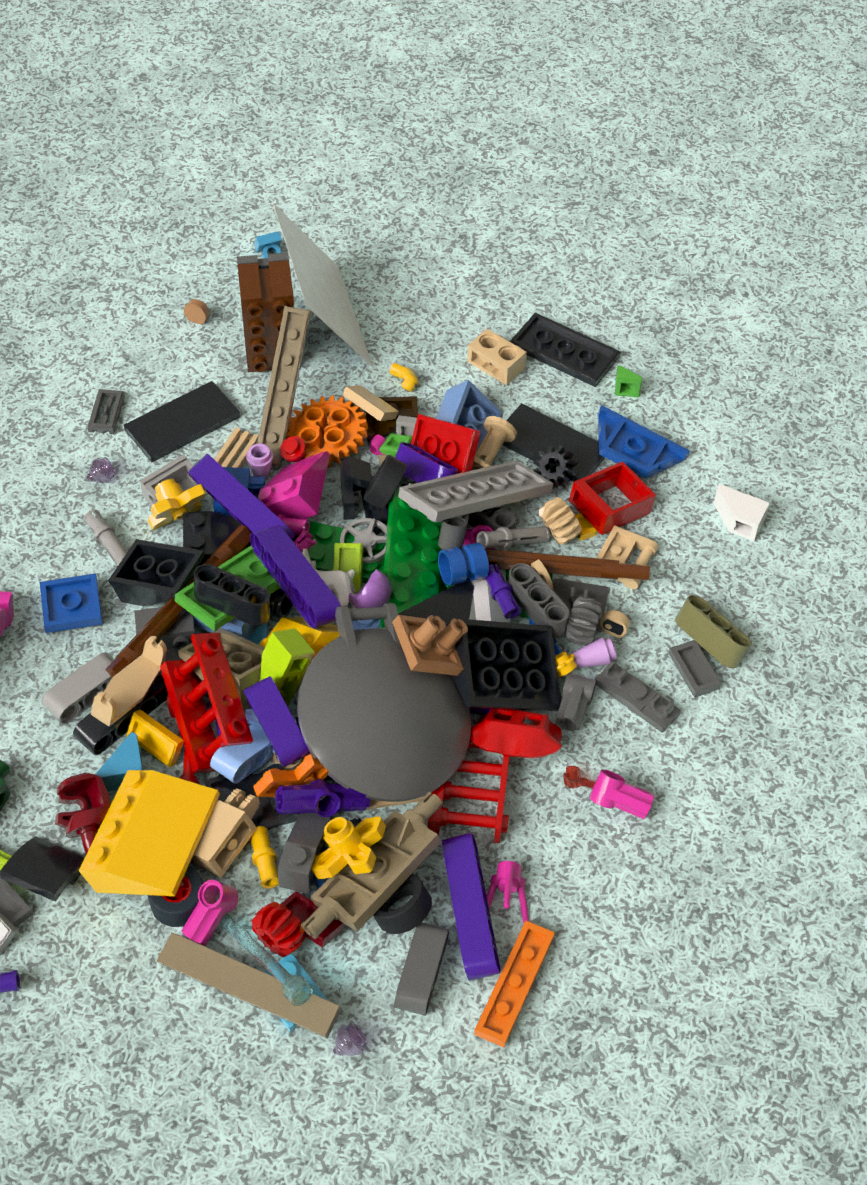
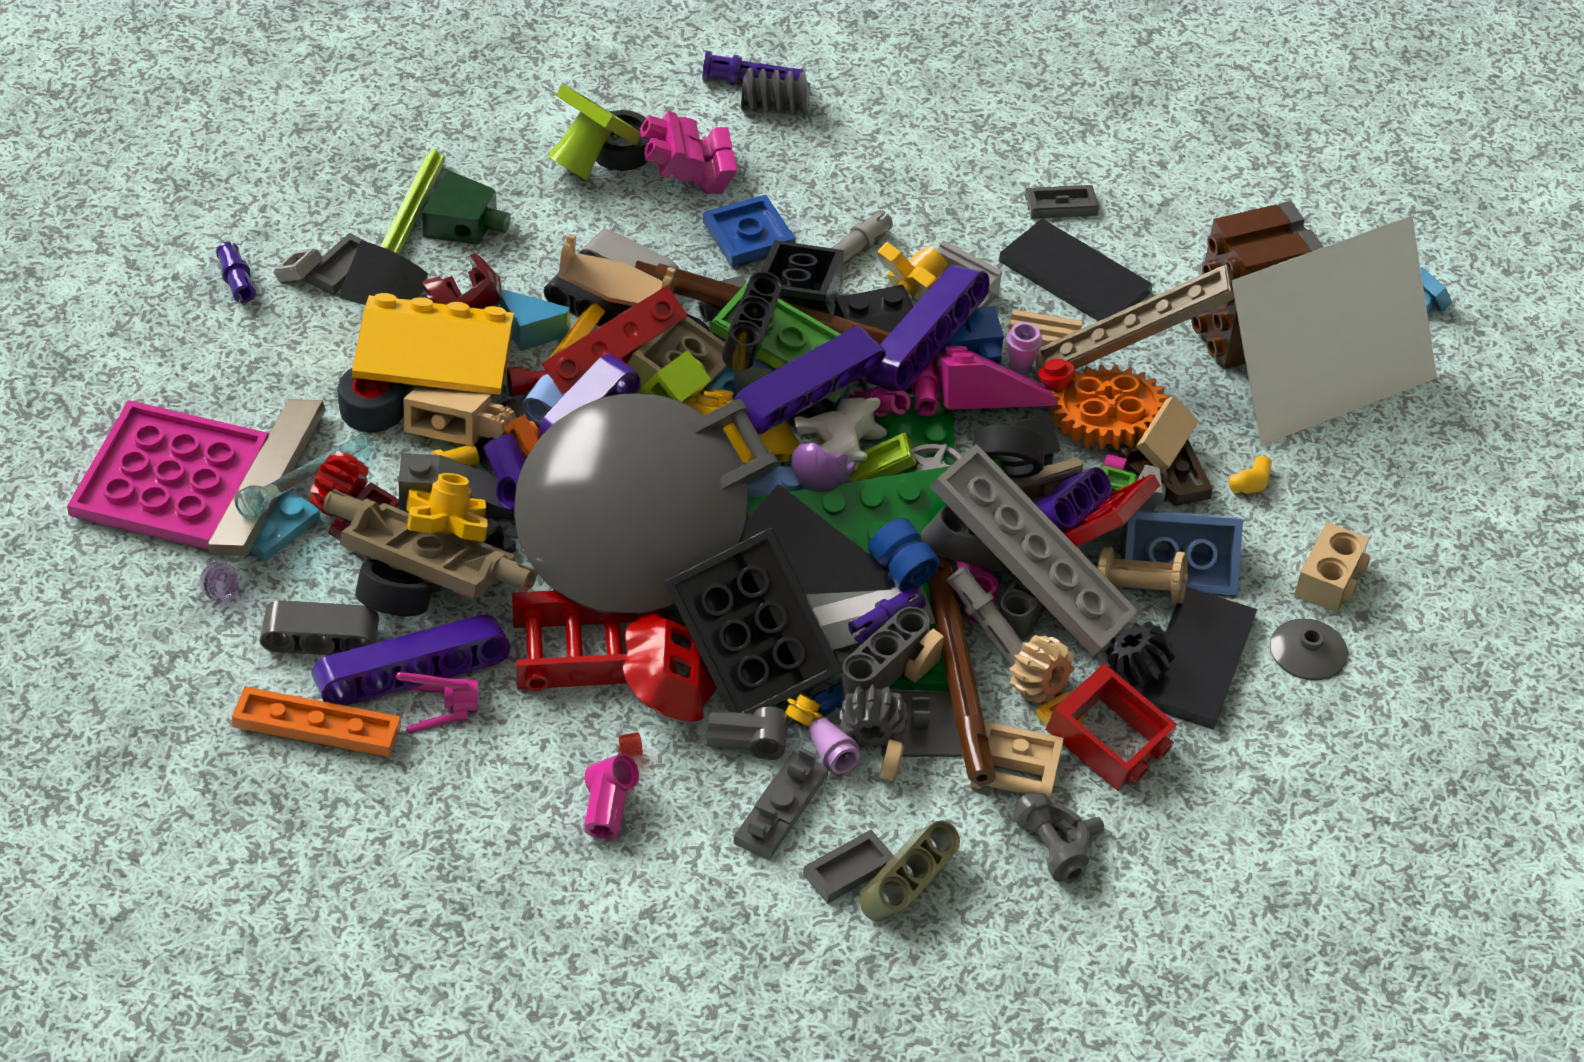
camera: 75 degrees right, 5 degrees down
clear purple plate [87,457,116,483] -> none
dark pink piece [181,880,239,946] -> none
medium nougat plate [392,615,468,676] -> none
black tile [510,313,621,387] -> none
blue wing [597,405,690,479] -> none
bright green slope [614,365,642,397] -> none
white slope [714,484,770,541] -> none
none -> dark pink plate [67,400,269,550]
none -> dark grey piece [1012,792,1104,883]
none -> dark grey dish [1270,618,1348,680]

